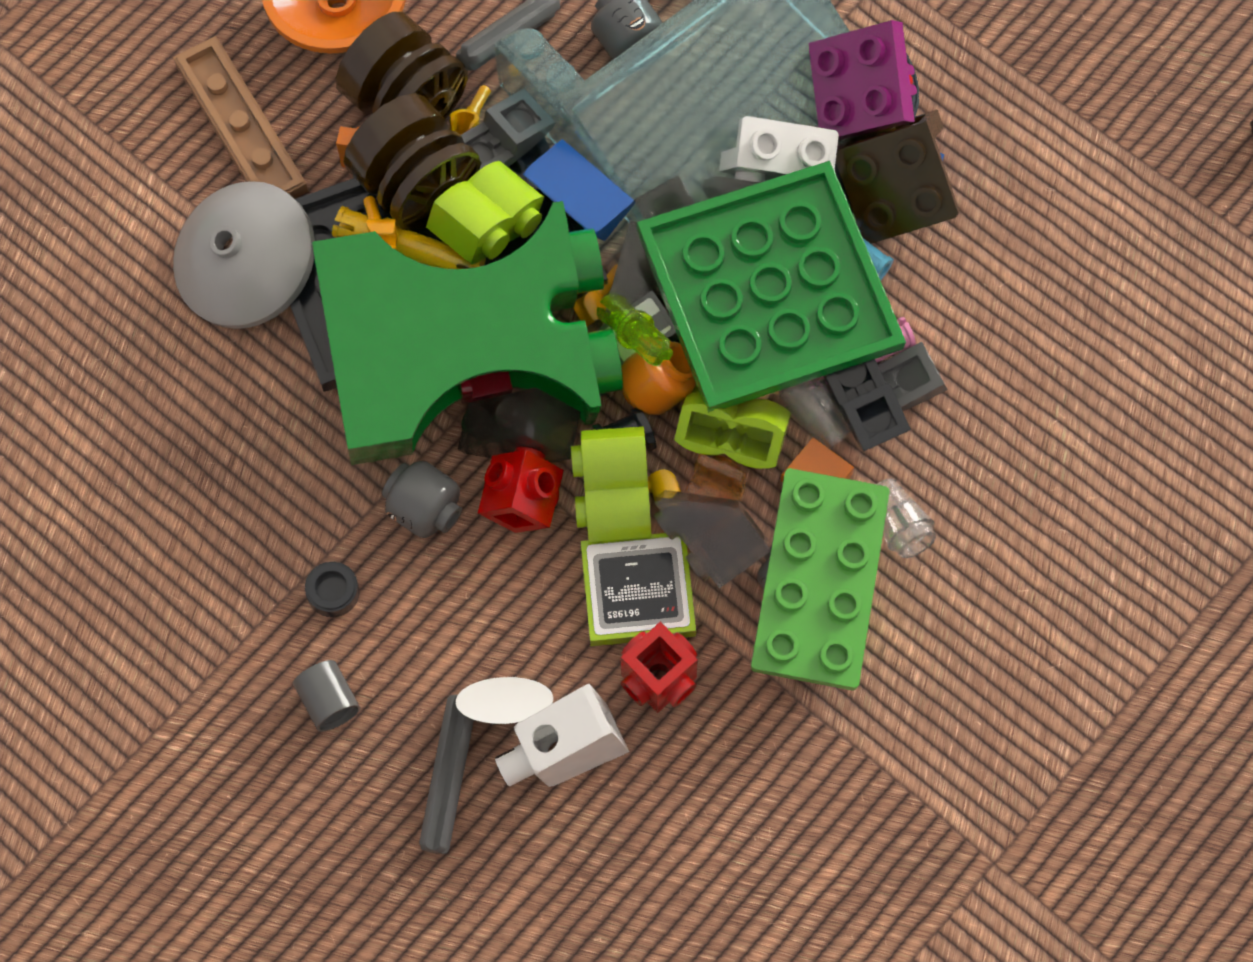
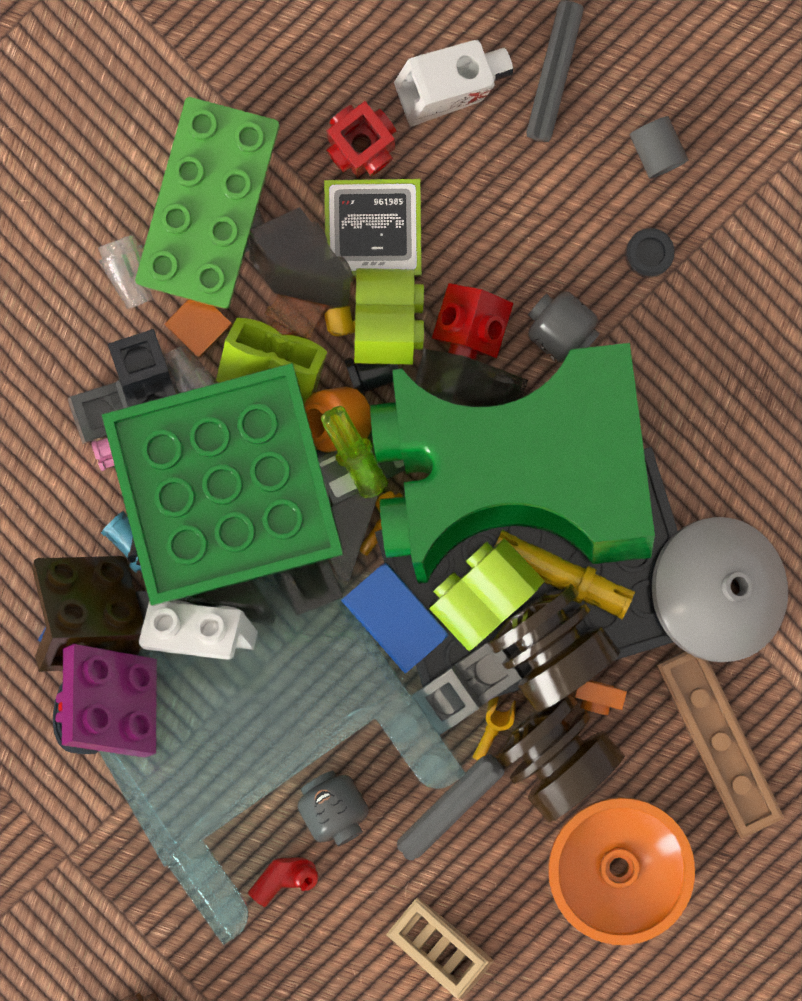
camera: 175 degrees left, 20 degrees up
light orange hand [364,196,397,250] -> none
white sticker [456,677,553,724] -> none

